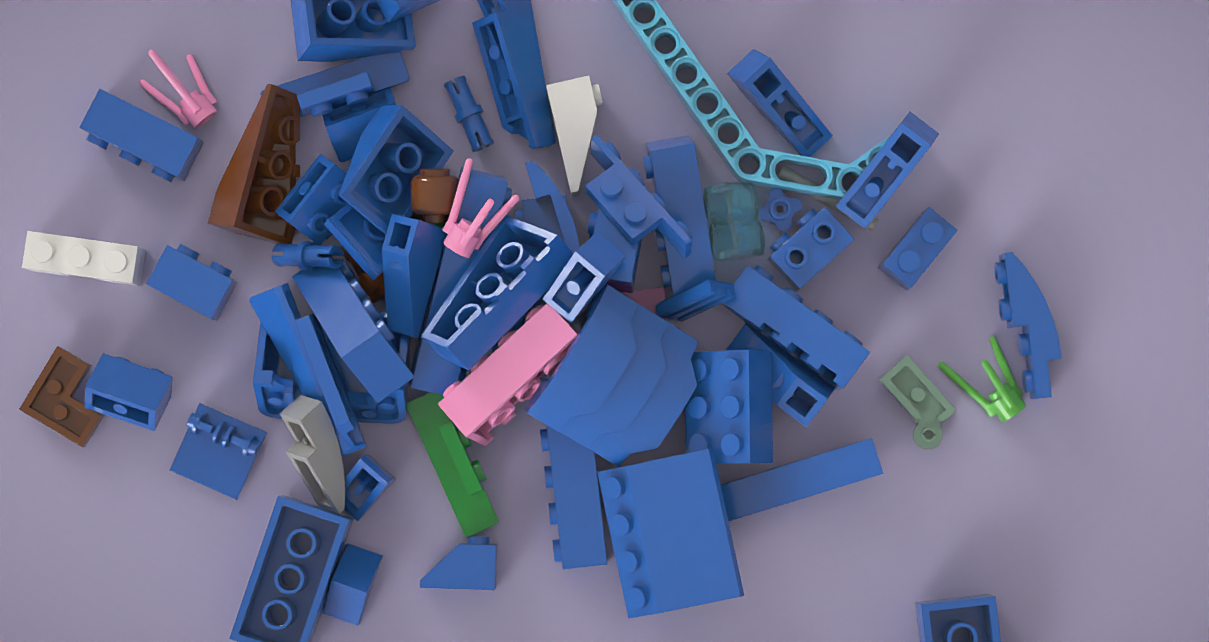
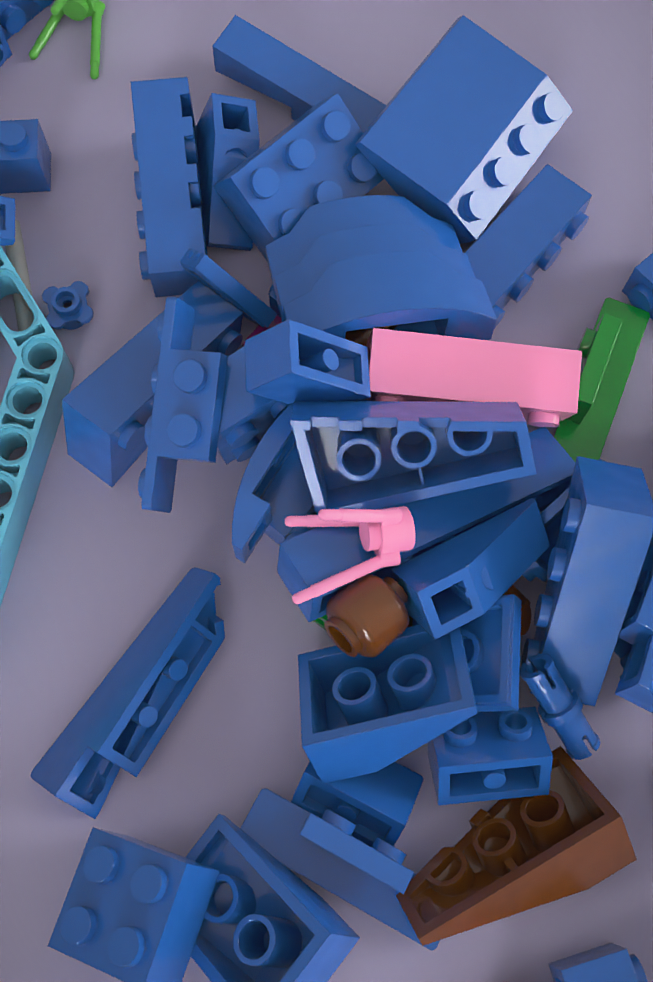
camera: 135 degrees left, 15 degrees down
blue pin [444,76,494,152] -> none
white slope [546,75,603,197] -> none
clear light blue brick [703,182,765,260] -> none
blue brick [768,207,855,291] -> none
sand green hinge [878,355,956,449] -> none

